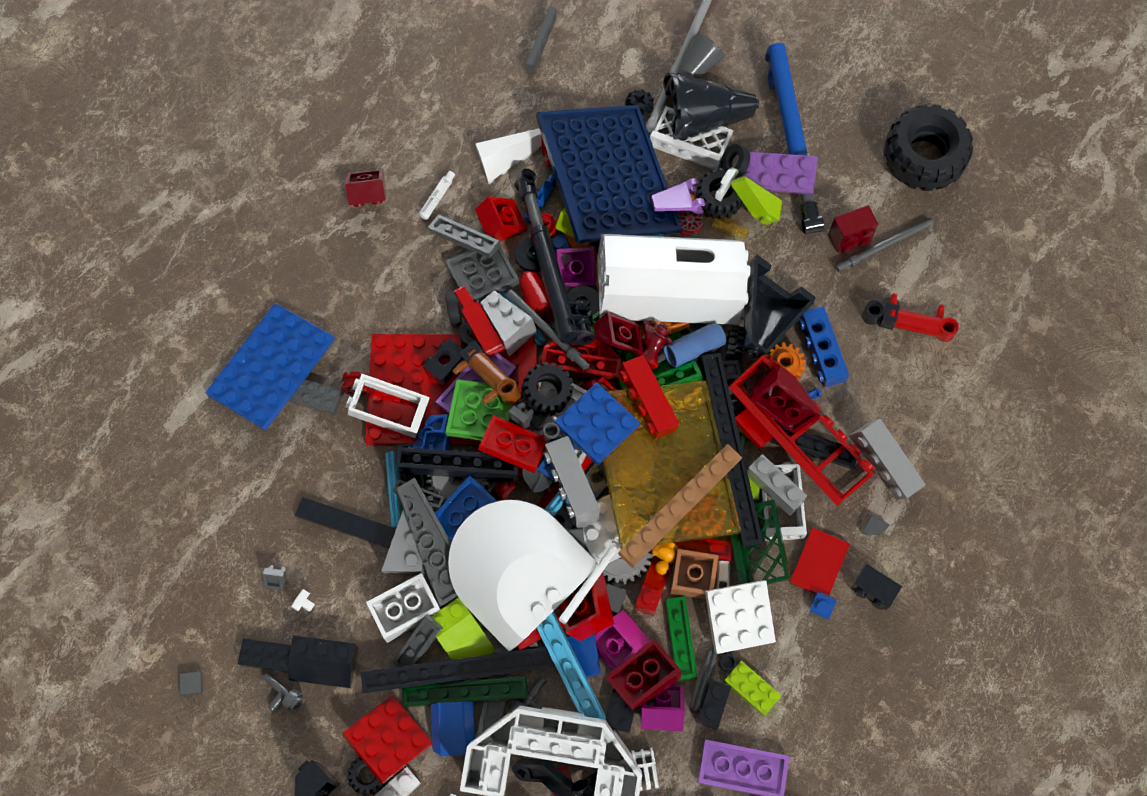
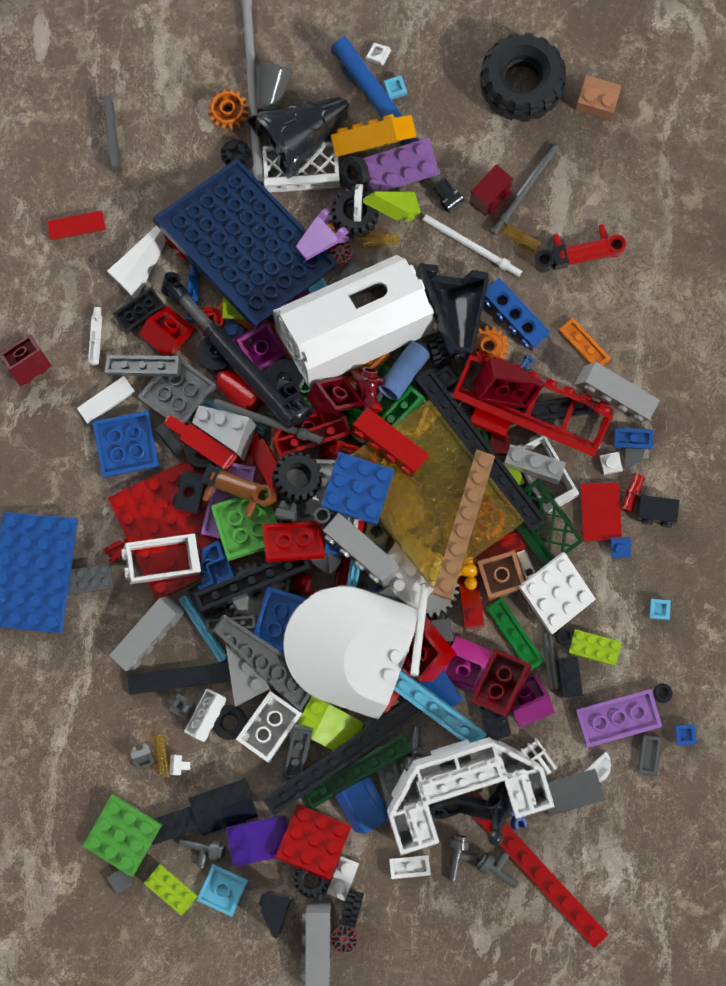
camera: 25 degrees left, 10 degrees up
none -> red tile [47,210,106,240]
none -> white tile [77,376,135,425]
none -> bright green plate [83,794,162,877]
none -> blue plate [93,411,159,478]
none -> light grey wedge [109,596,186,671]
none -> black piece [113,287,165,335]
none -> lime piece [144,864,198,916]
none -> clear yellow pin [153,734,169,775]
none -> dark grey tile [168,693,195,720]
none -> white piece [184,688,227,742]
none -> medium azure tile [196,864,249,917]
none -> orange gear [208,89,248,131]
none -> black tyre [213,705,247,740]
none -> dark purple slope [226,815,288,867]
none -> light orange wedge [331,114,417,157]
none -> white tile [366,43,391,66]
none -> medium azure plate [384,75,407,100]
none -> white bar [423,214,523,277]
none -> red plate [490,433,510,455]
none -> clear yellow axle [504,224,541,252]
none -> orange tile [558,317,611,366]
none -> nougat slope [576,75,622,120]
none -> white plate [599,452,623,475]
none -> blue plate [613,428,653,450]
none -> red pin [620,473,645,513]
none -> medium azure plate [649,599,671,620]
none -> black plate [653,684,673,703]

